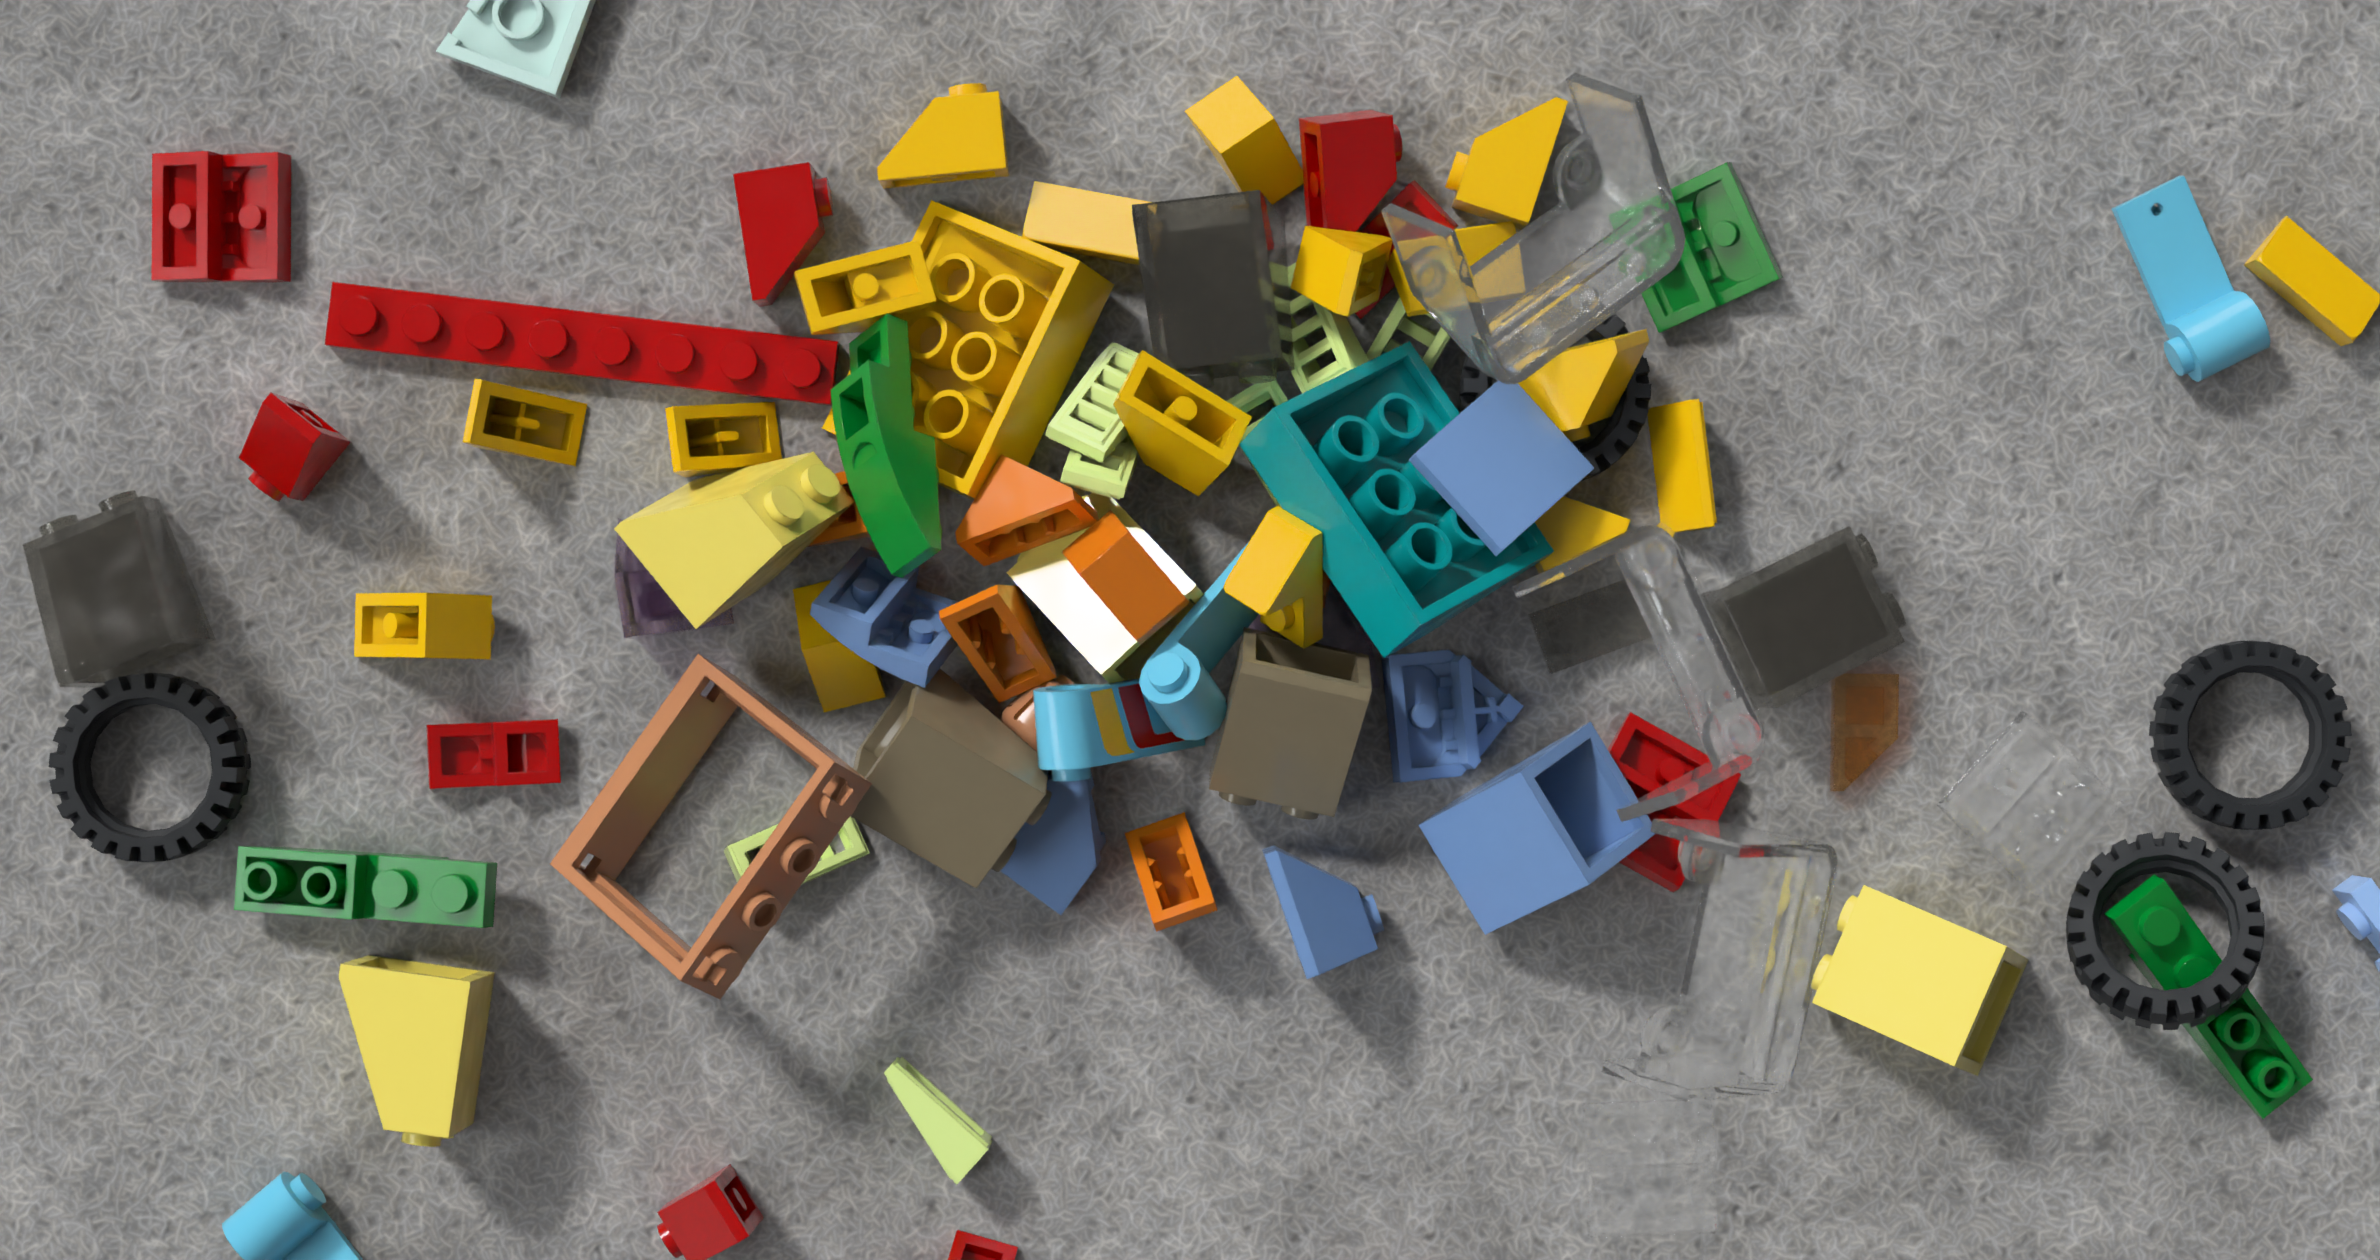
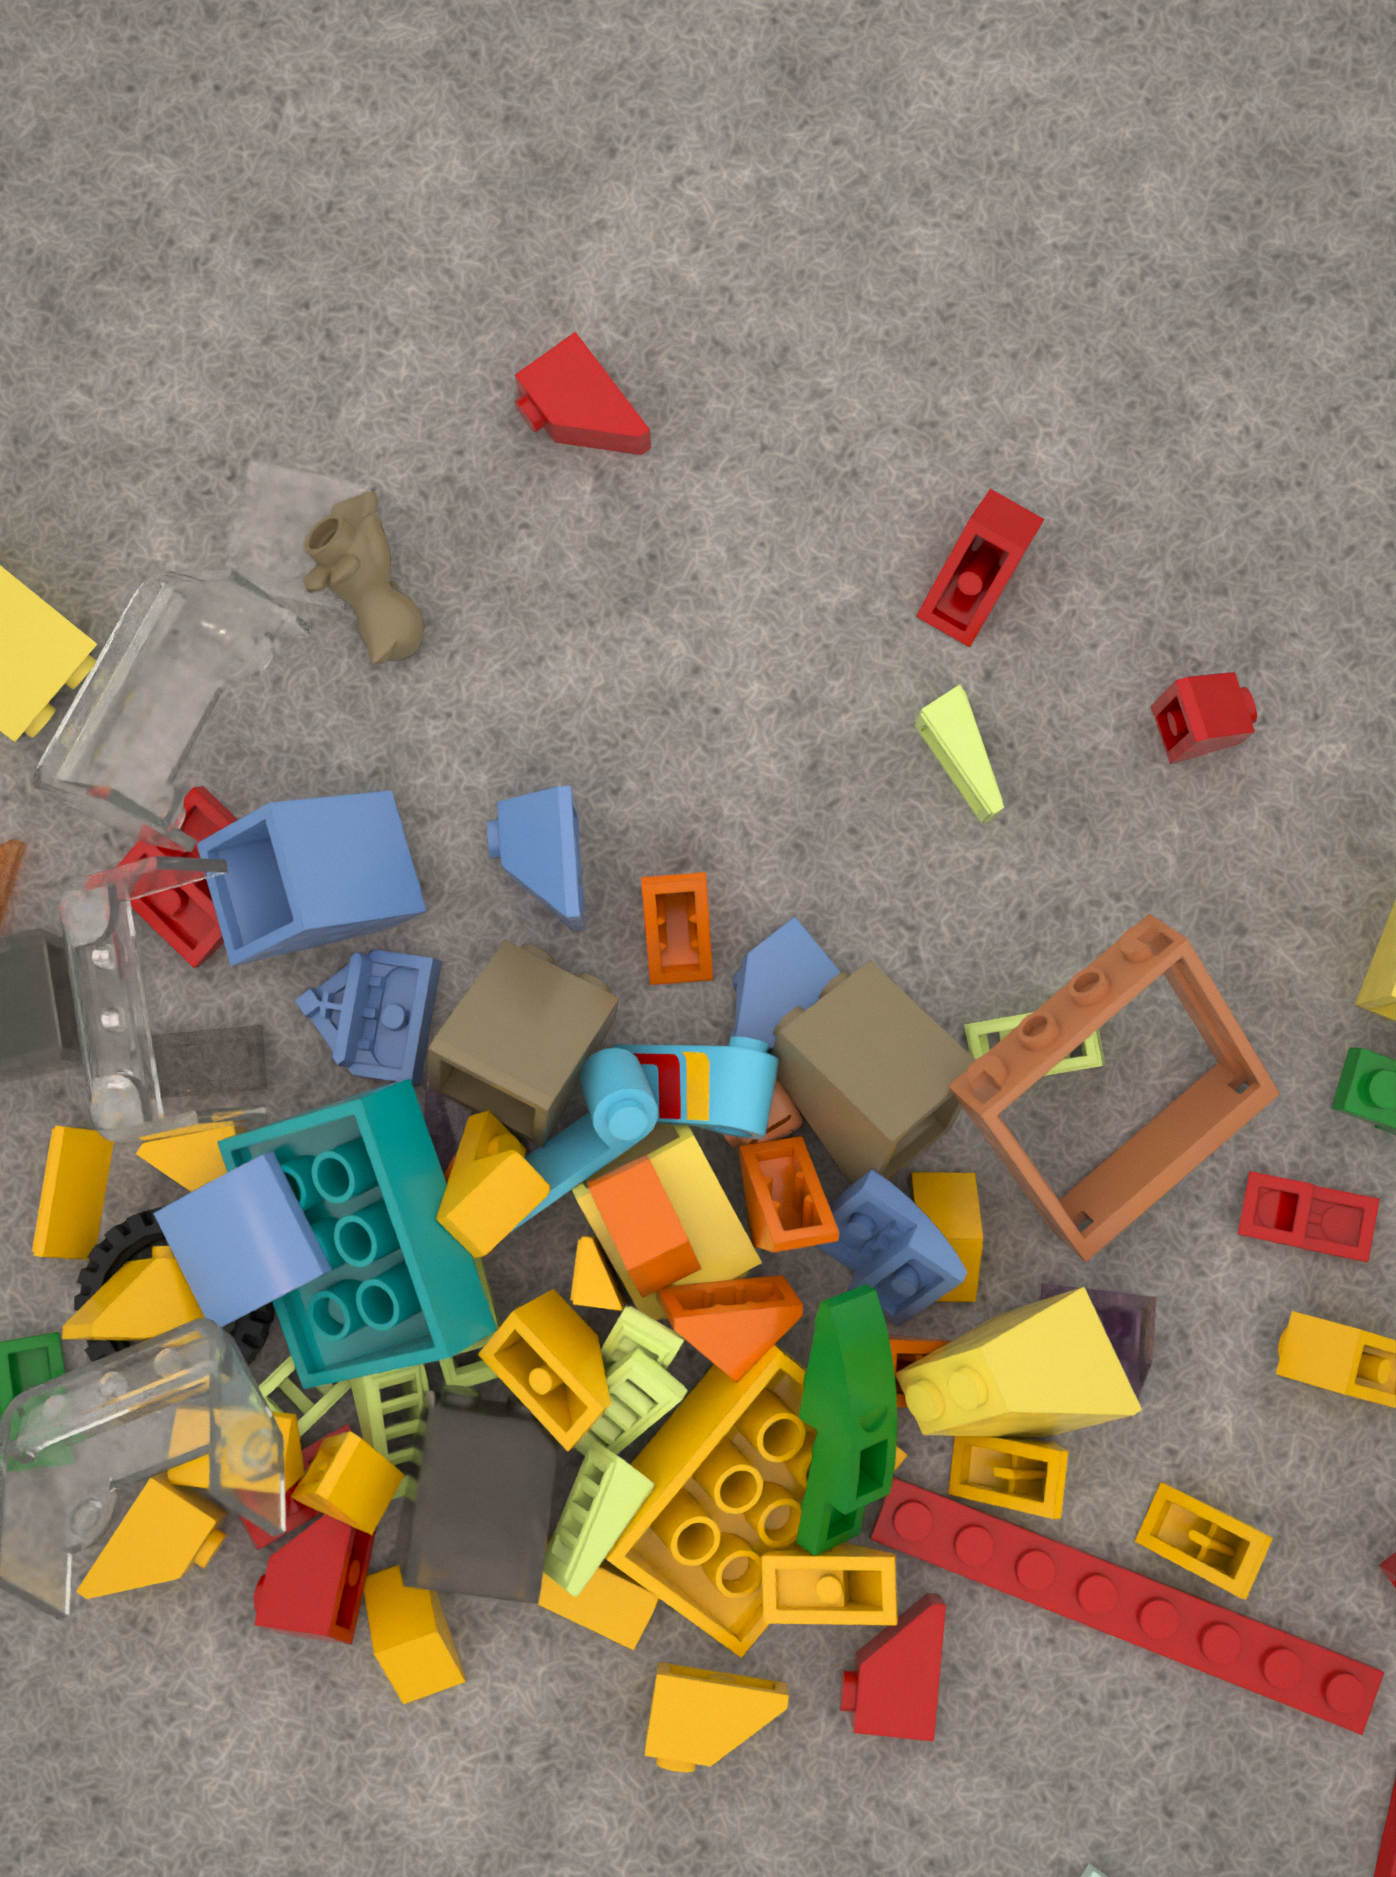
camera: 165 degrees left, 5 degrees down
none -> dark tan animal [303,491,425,664]
none -> yellowish green slope [539,1440,655,1597]
none -> yellow slope [570,1234,628,1310]

